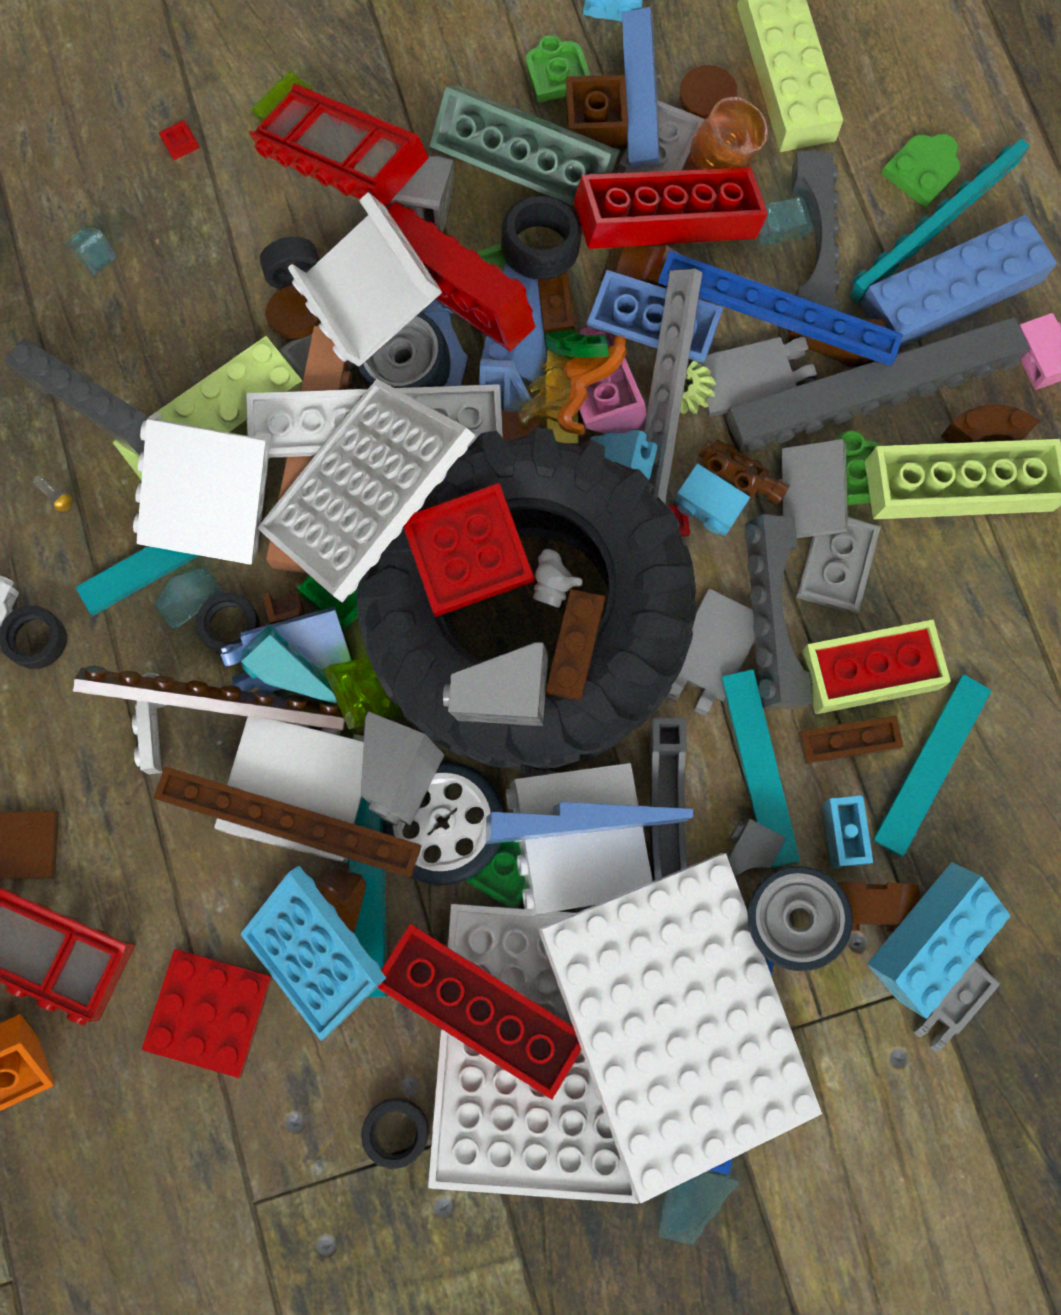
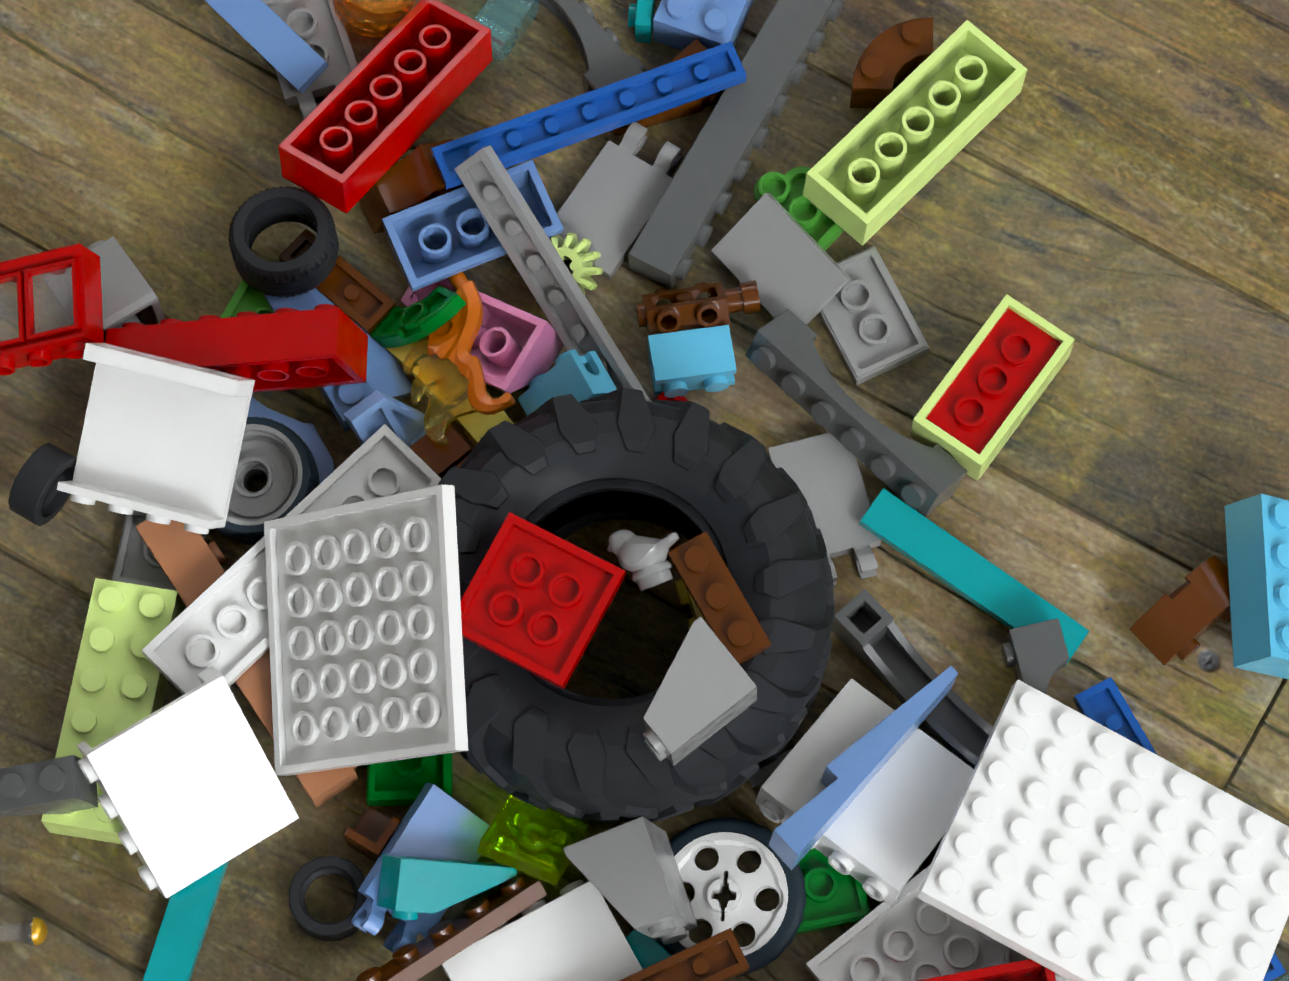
camera: 40 degrees left, 5 degrees down
clear light blue slope [154,568,225,631] -> none
reddish brown tile [265,285,321,339] -> none
sand green brick [429,84,619,207] -> none
bright green plate [526,36,591,103] -> none
reddish brown brick [565,75,628,148] -> none
light grey wheel [748,866,853,971] -> none
reddish brown plate [799,715,904,764] -> none
medium azure brick [821,795,873,869] -> none
teal tile [871,674,992,858] -> none

